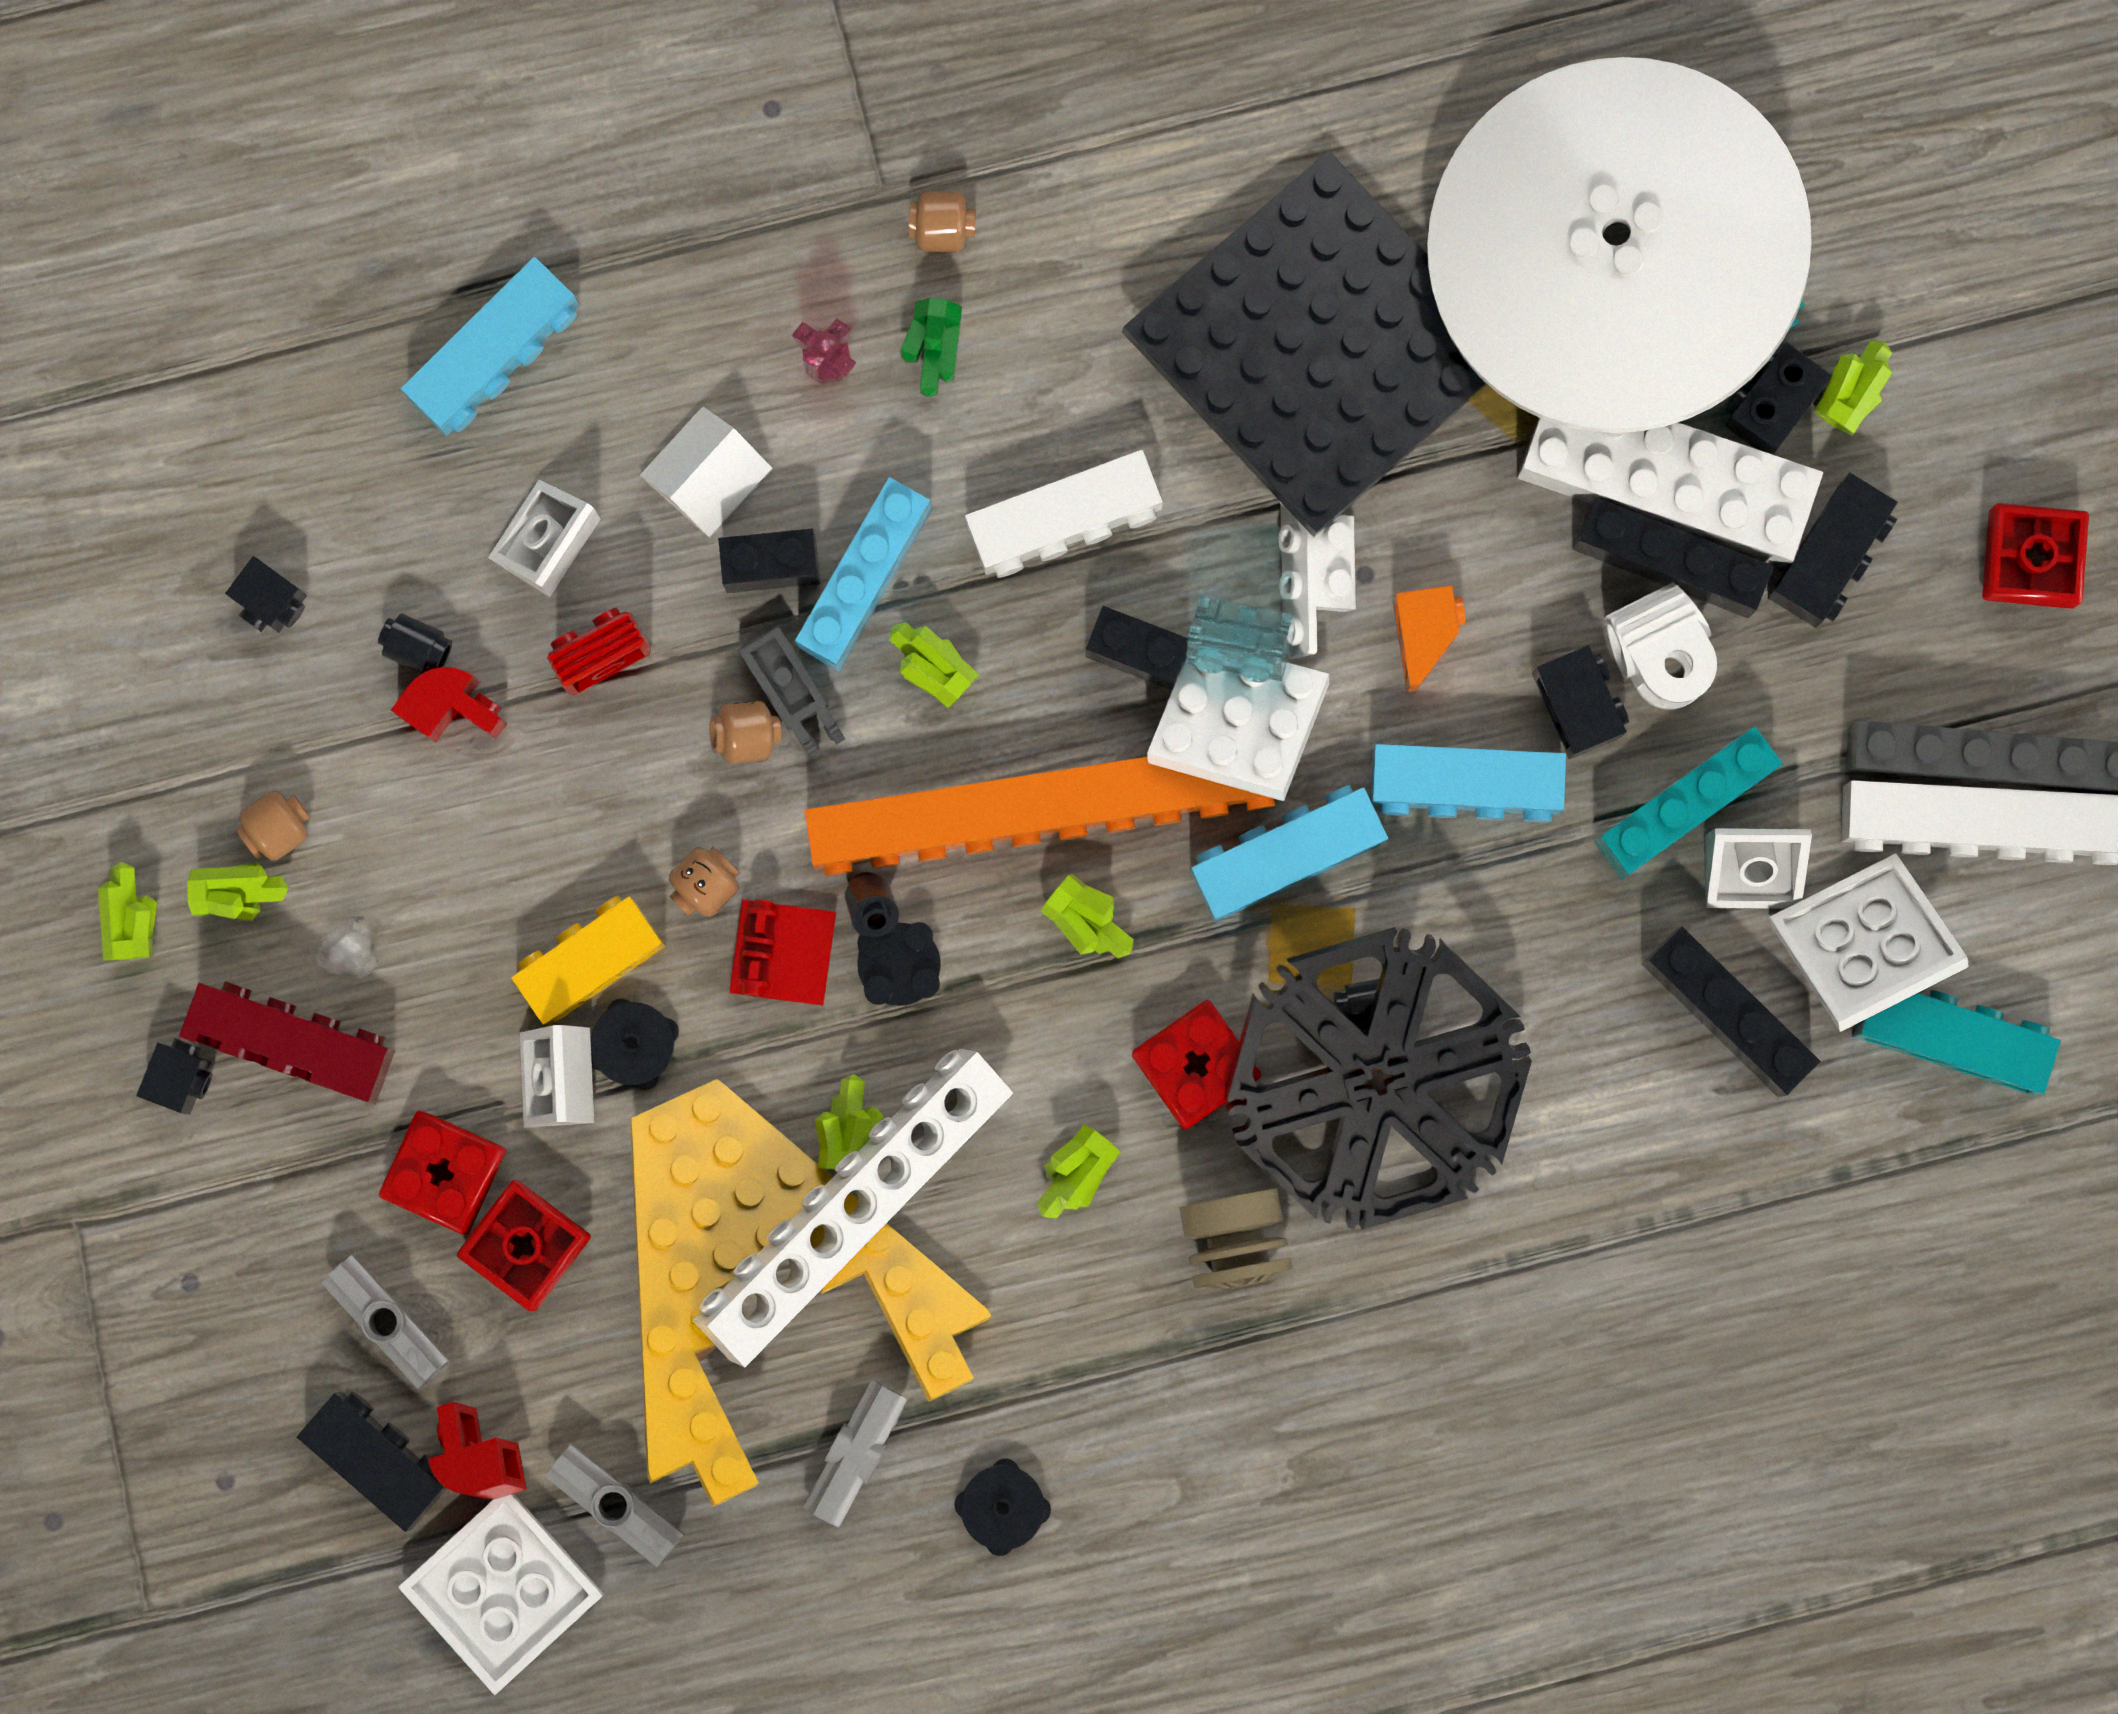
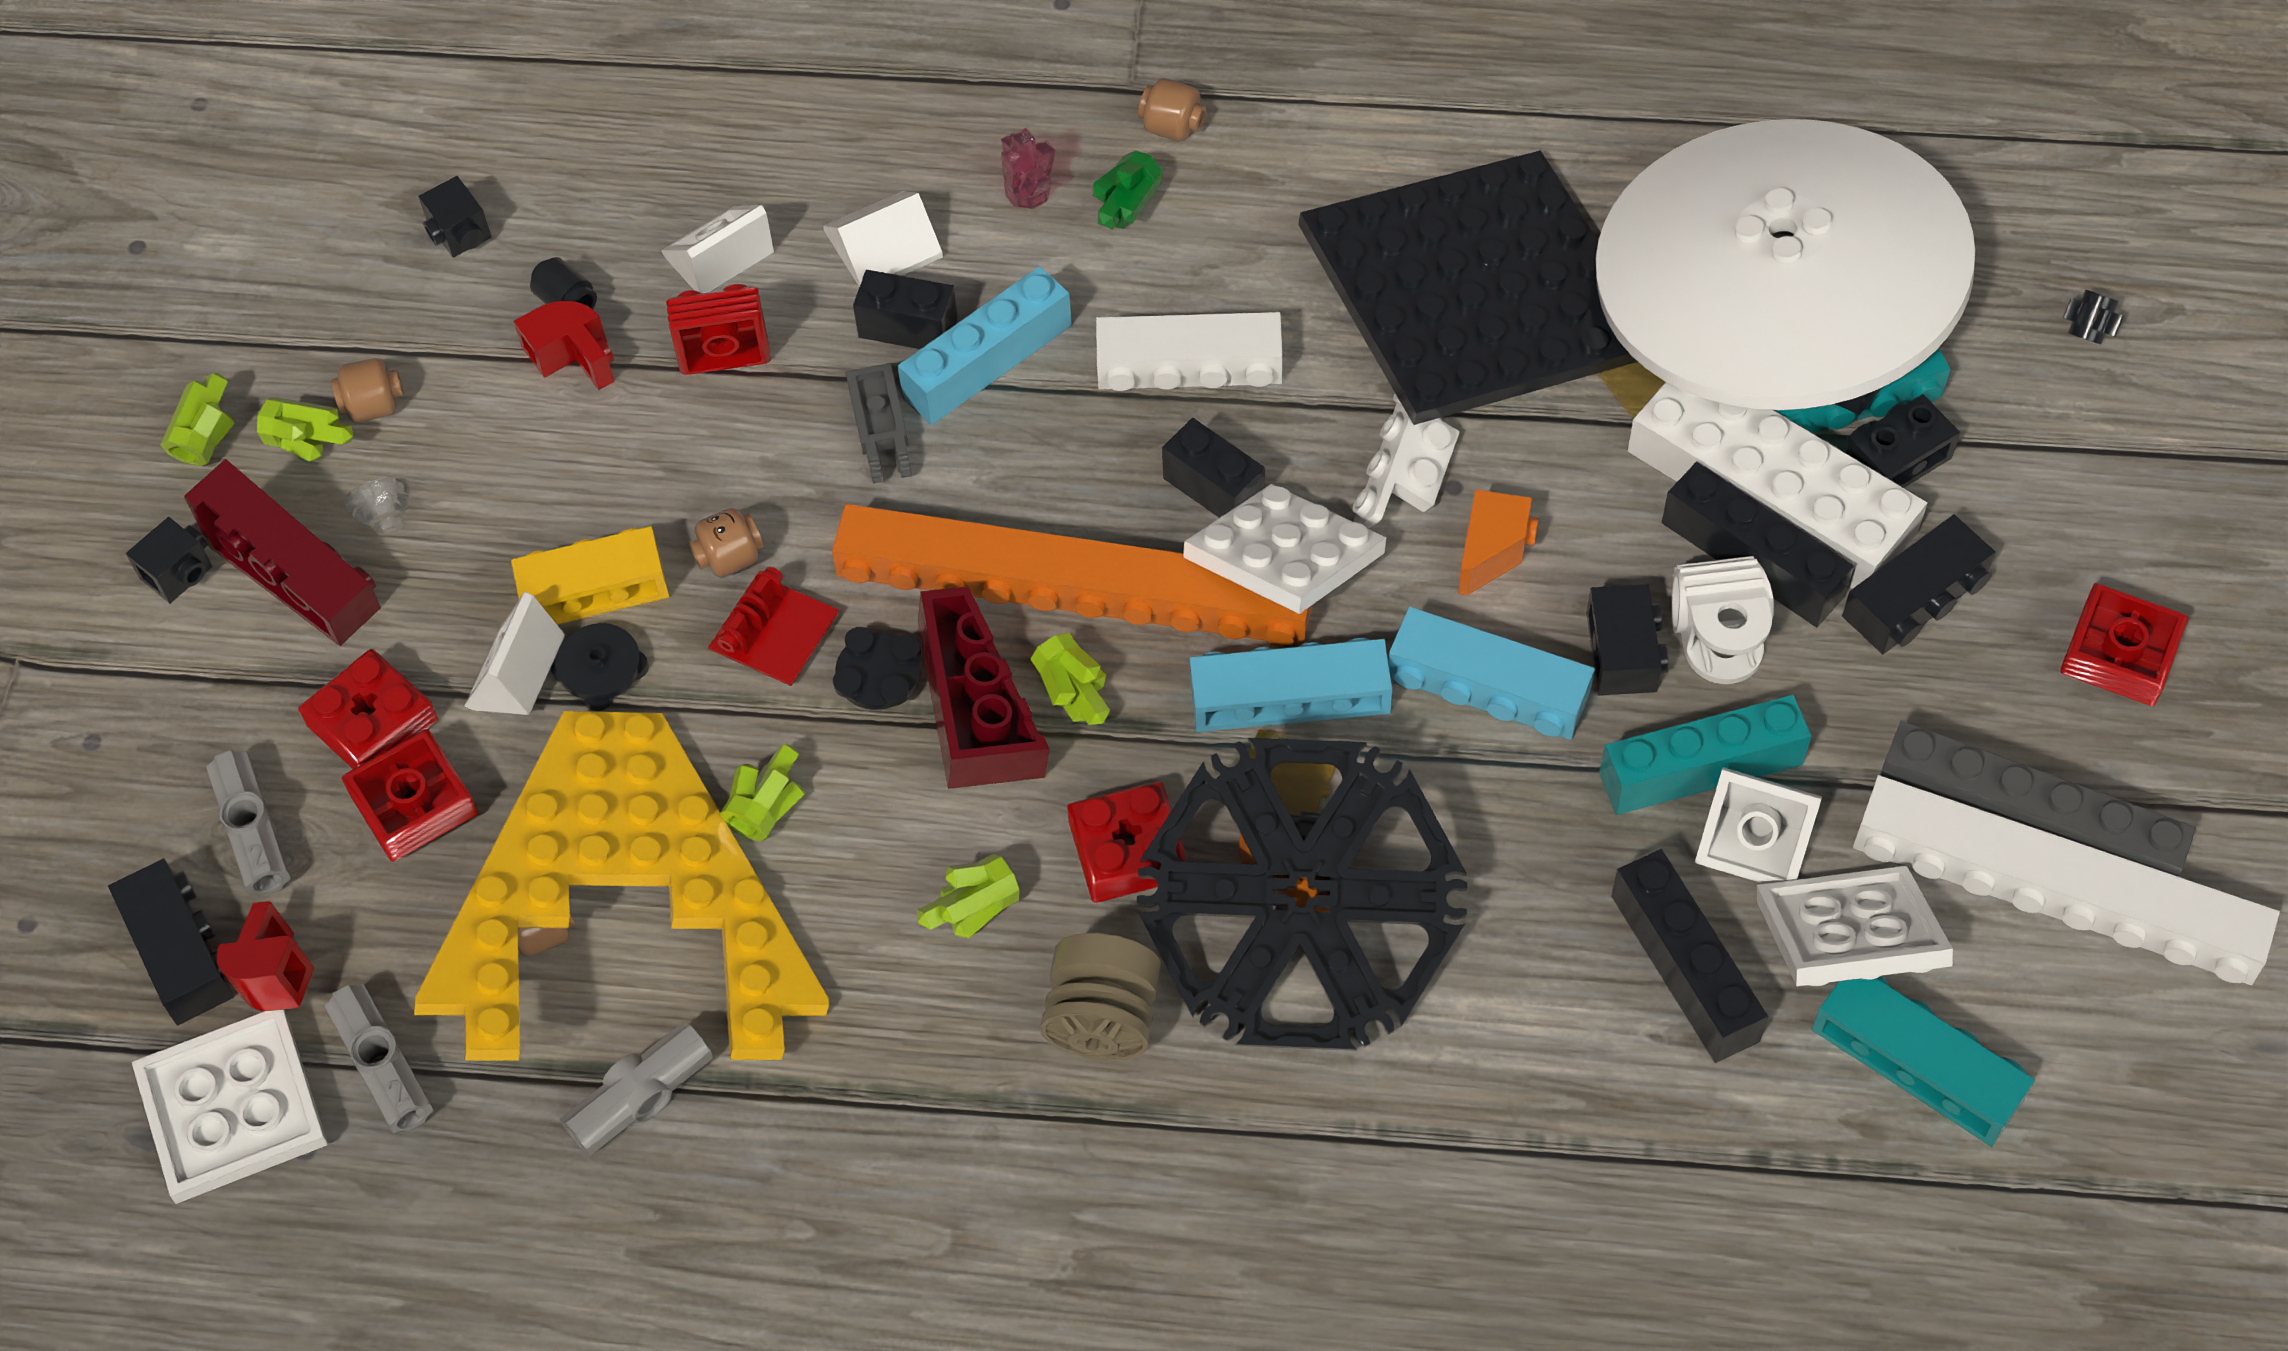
camera: 20 degrees right, 25 degrees down
medium azure brick [400,256,580,437] -> none
white brick [692,1049,1013,1367] -> none
medium nougat head [709,701,781,764] -> none
black brick [845,872,899,938] -> none
lime rock [889,622,979,709] -> none
black piece [954,1458,1051,1556] -> none
clear light blue brick [1187,597,1294,683] -> none
lime rock [1813,340,1893,436] -> none
none -> dark red wedge [918,587,1050,789]
none -> black gear [2063,289,2124,345]

